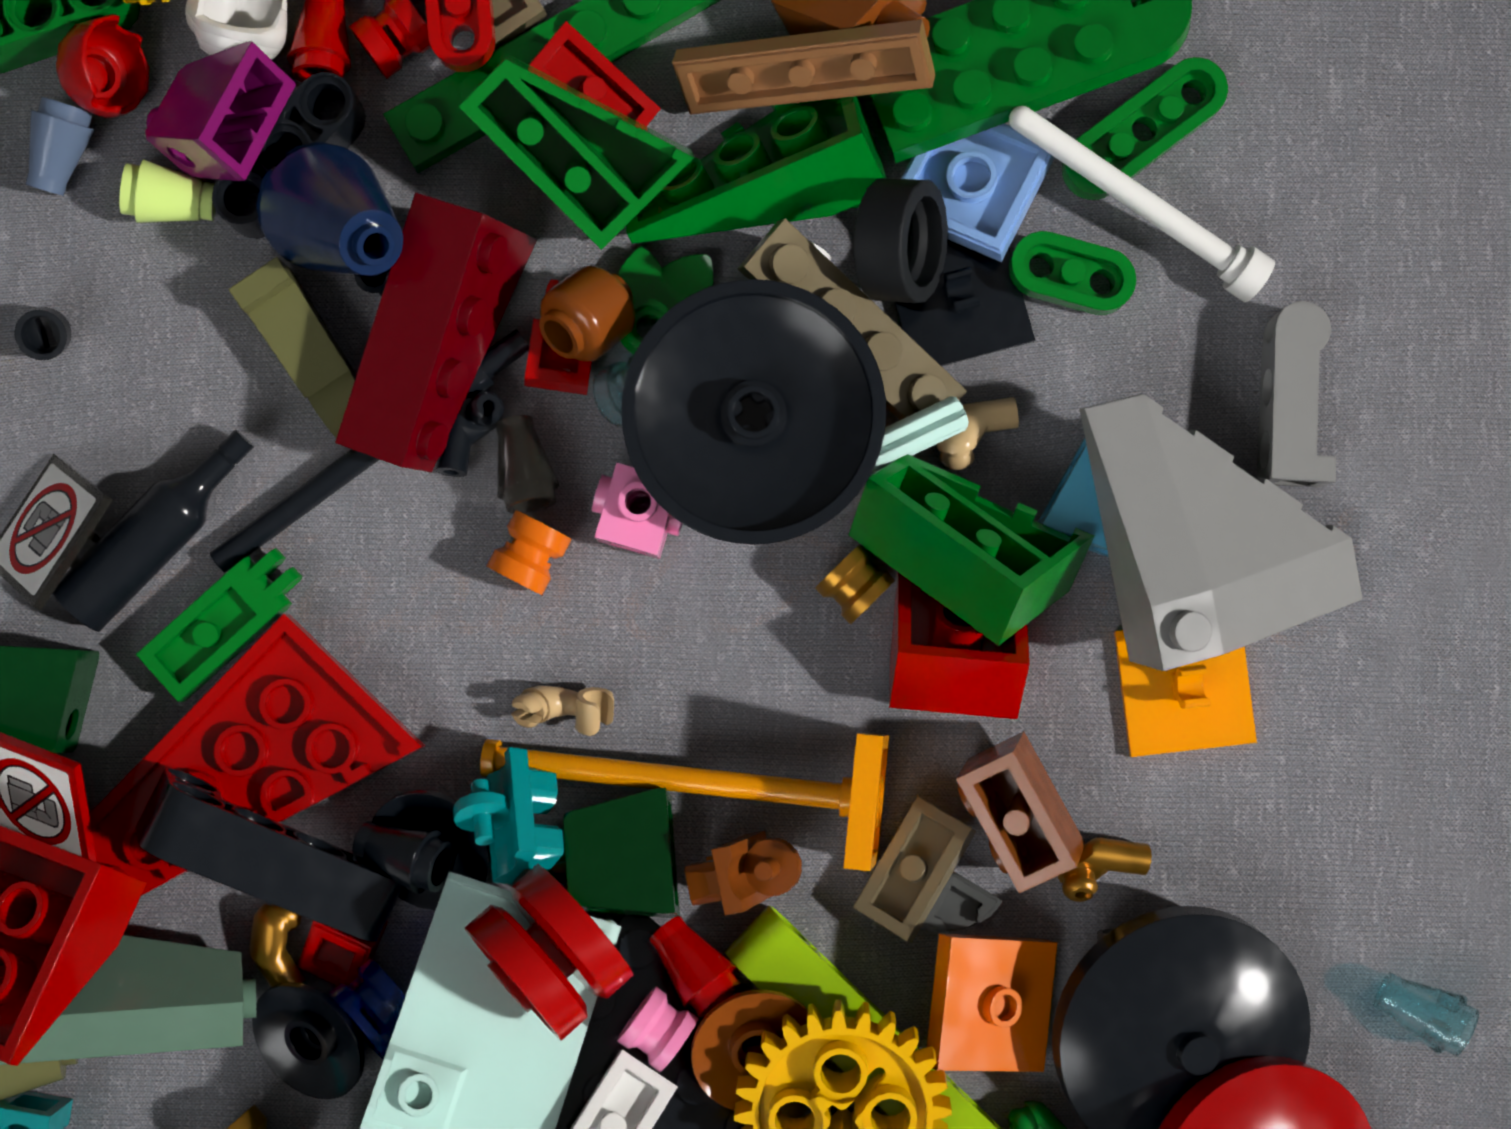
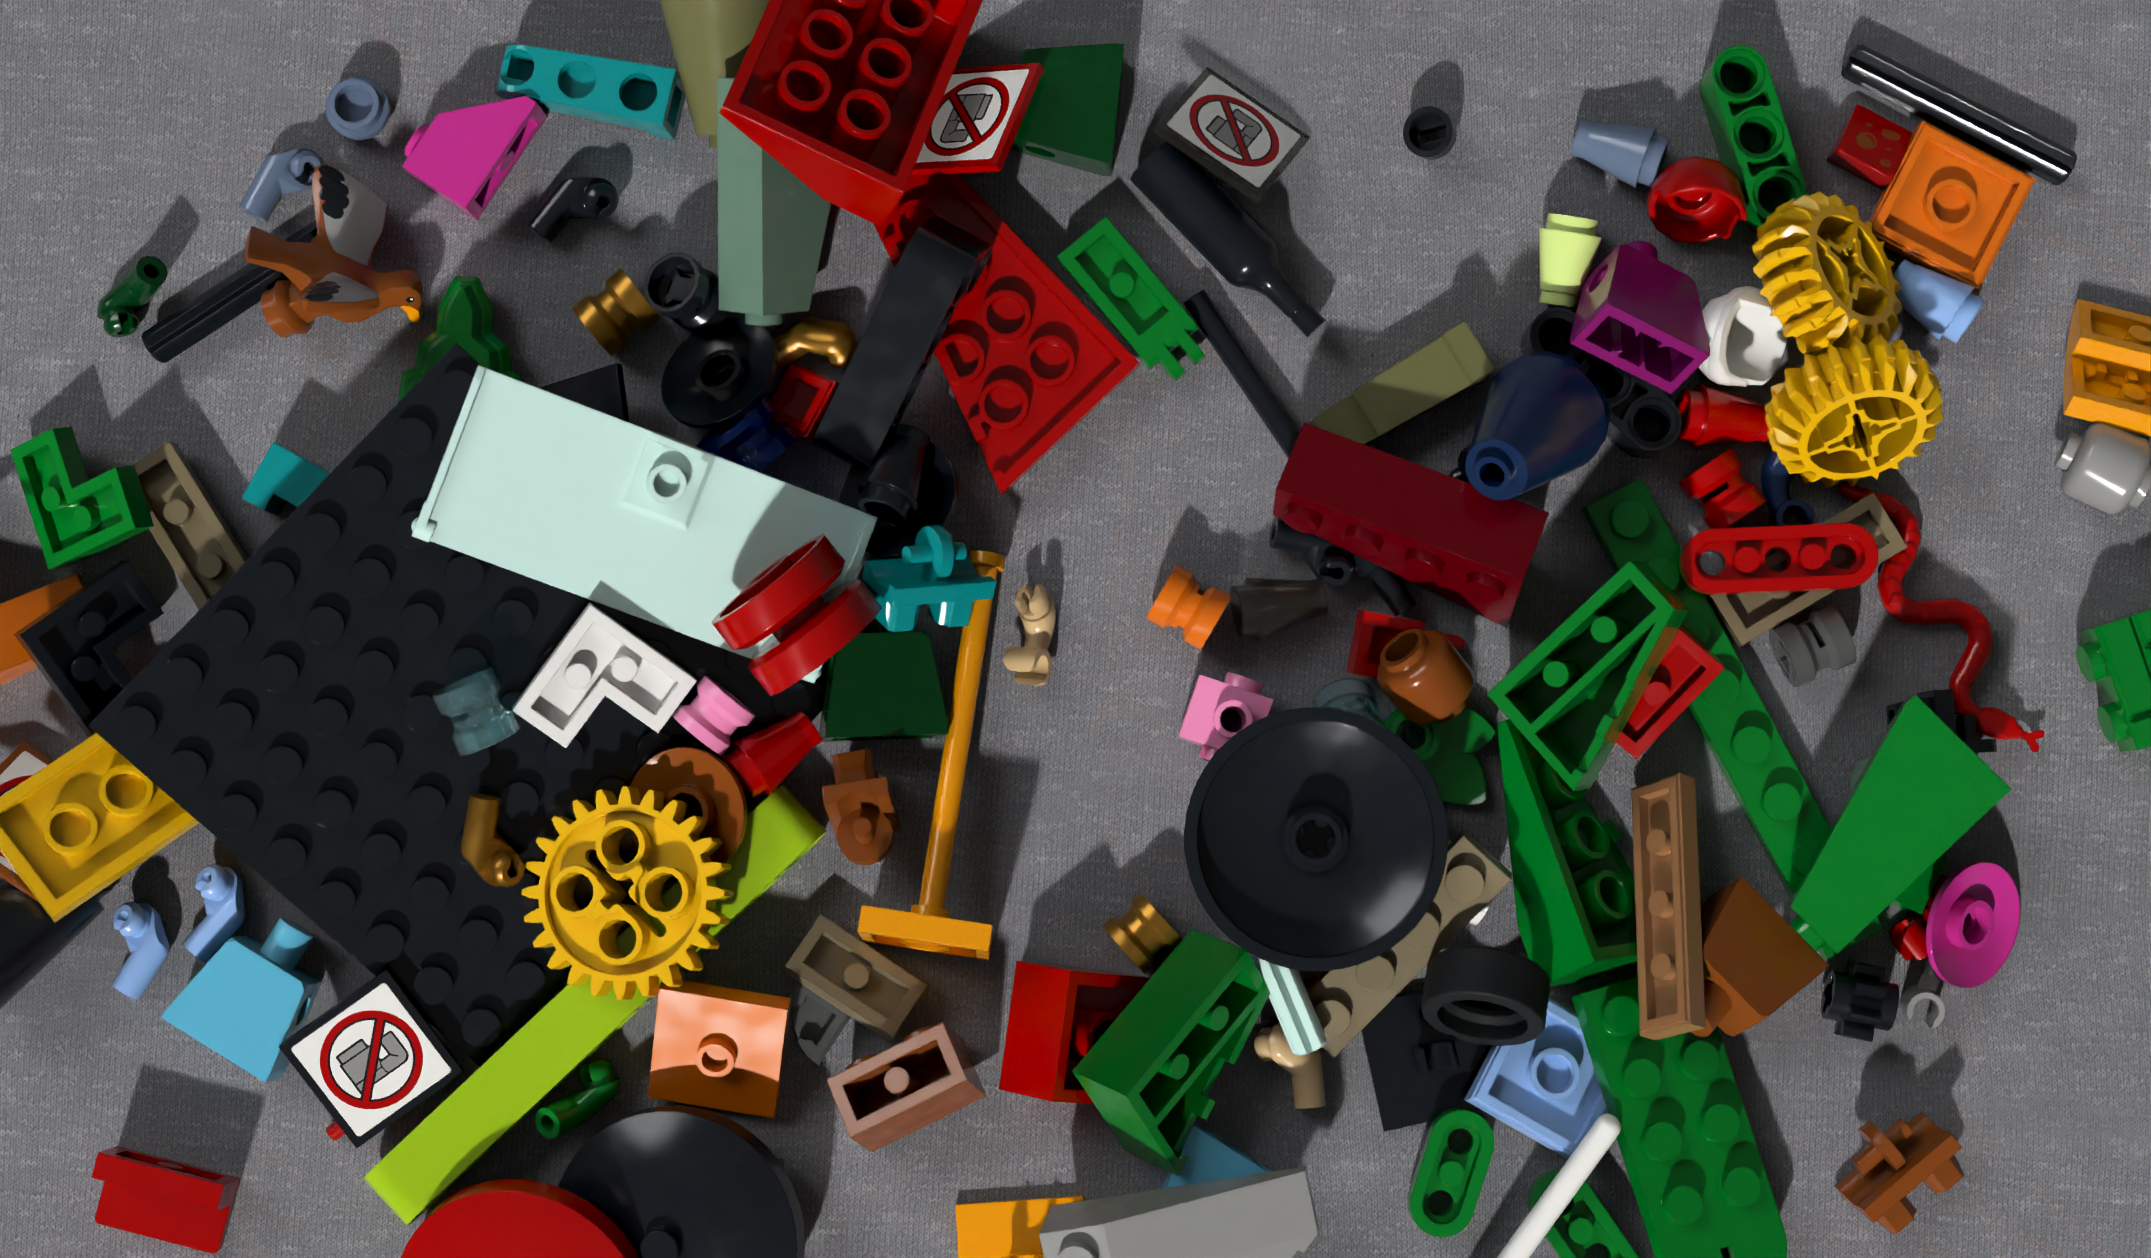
camera: 95 degrees right, 0 degrees up
pearl gold arm [1058,838,1152,902] -> none
none -> black wheel [644,252,729,334]

